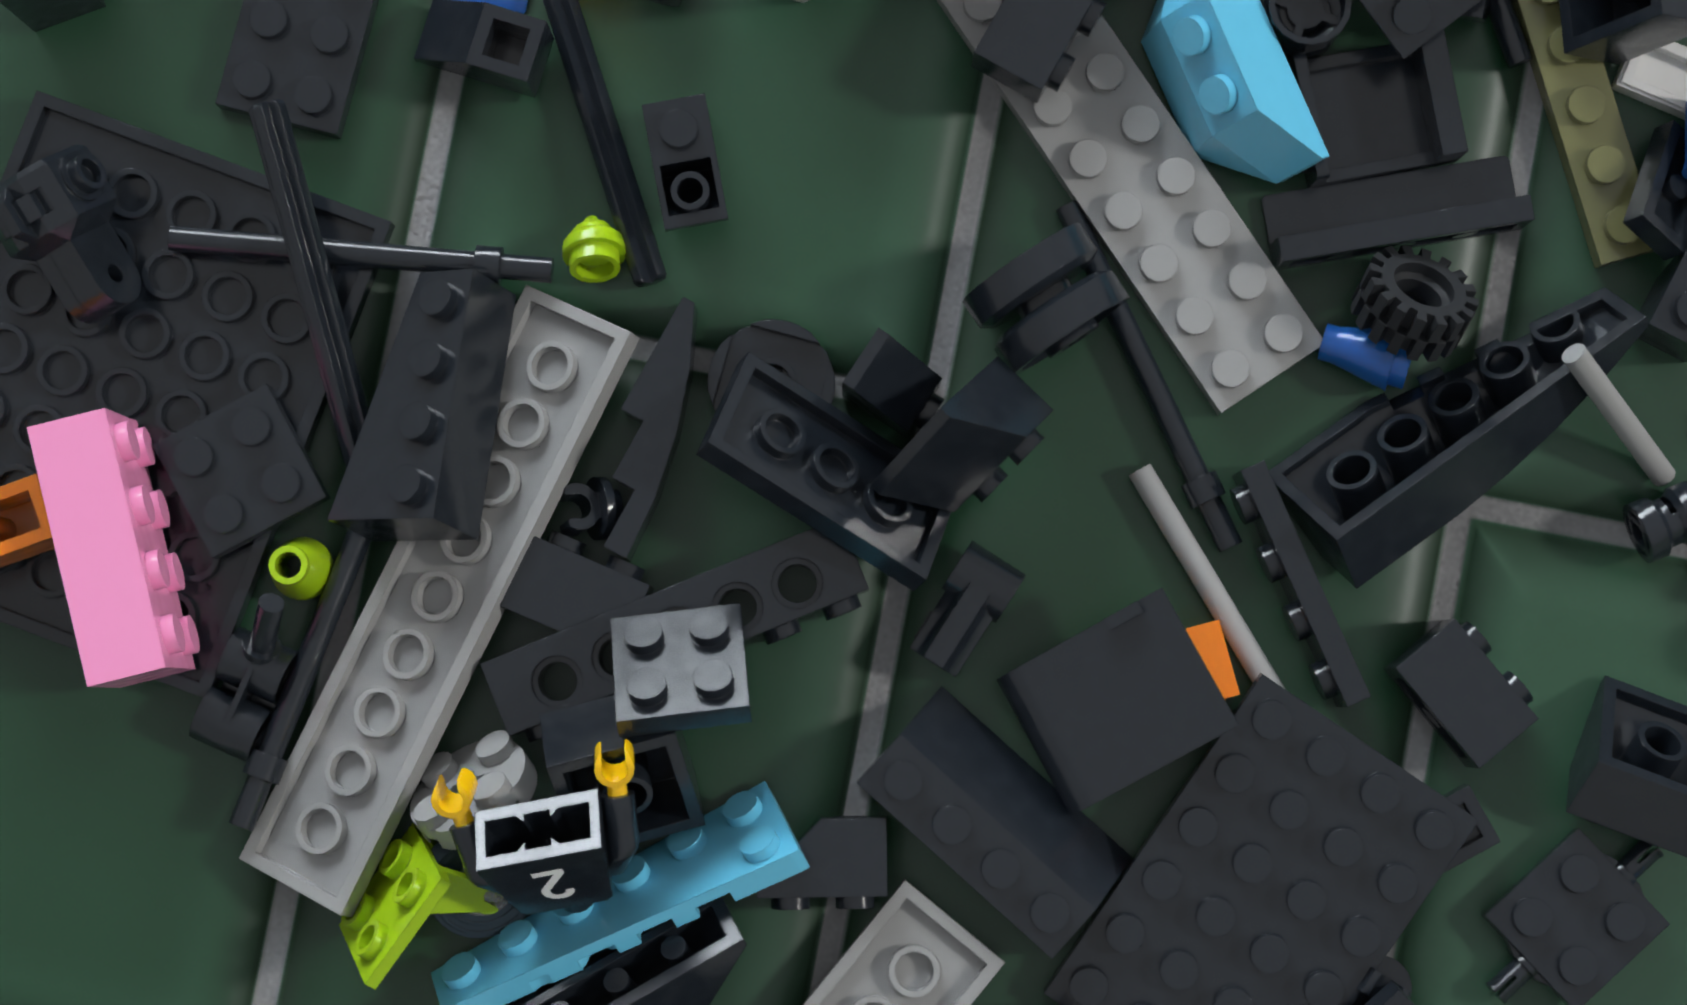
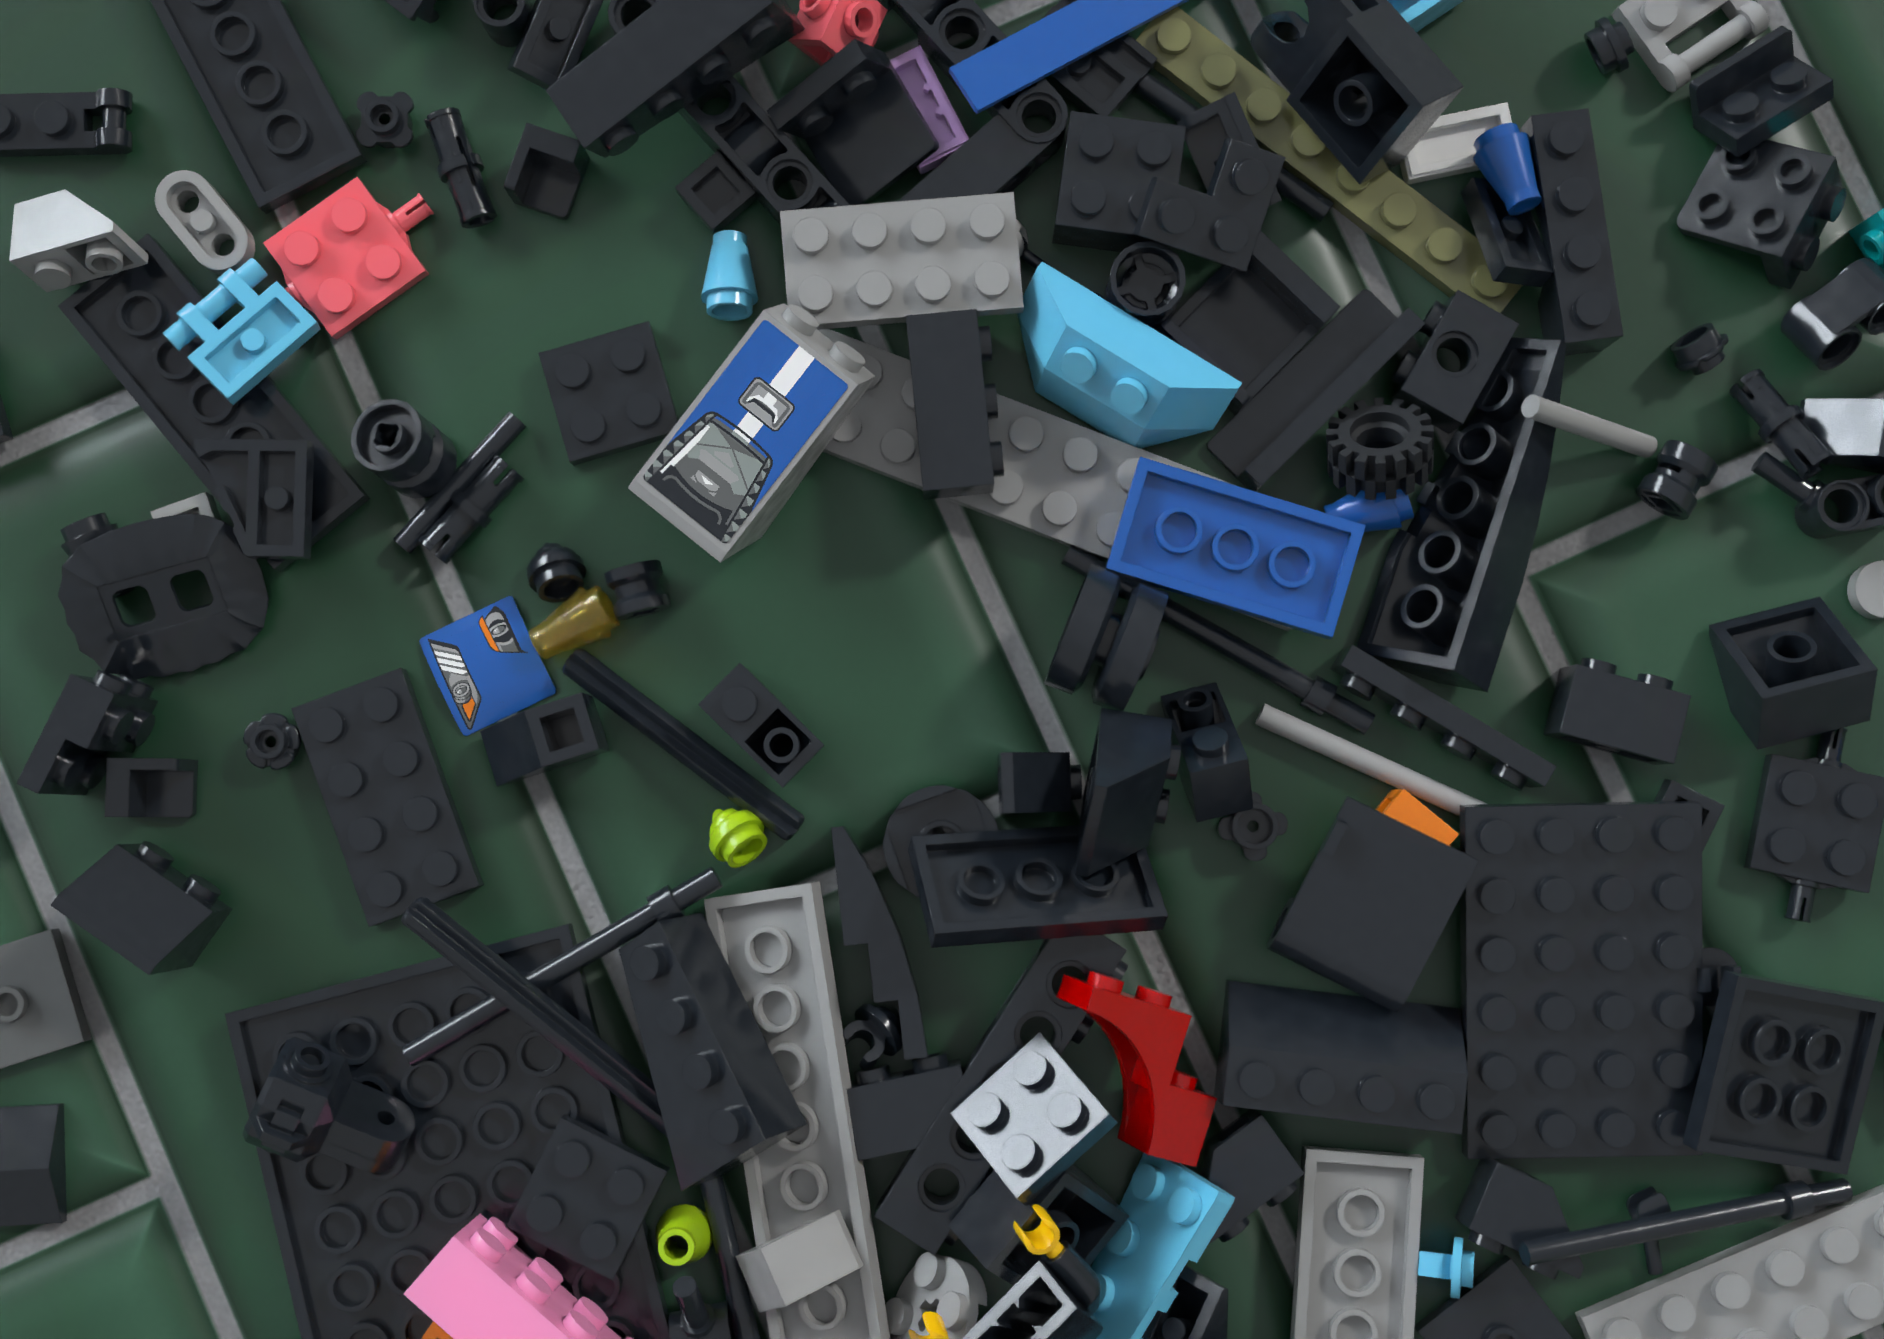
camera: 35 degrees left, 0 degrees up
black piece [909,540,1026,677] -> none
none -> light grey slope [735,1209,864,1312]
none -> red arch [1057,971,1217,1167]
none -> blue plate [1105,457,1366,640]
none -> black slope [1161,682,1254,823]
none -> black plate [1218,792,1288,861]
none -> black brick [1390,290,1519,434]

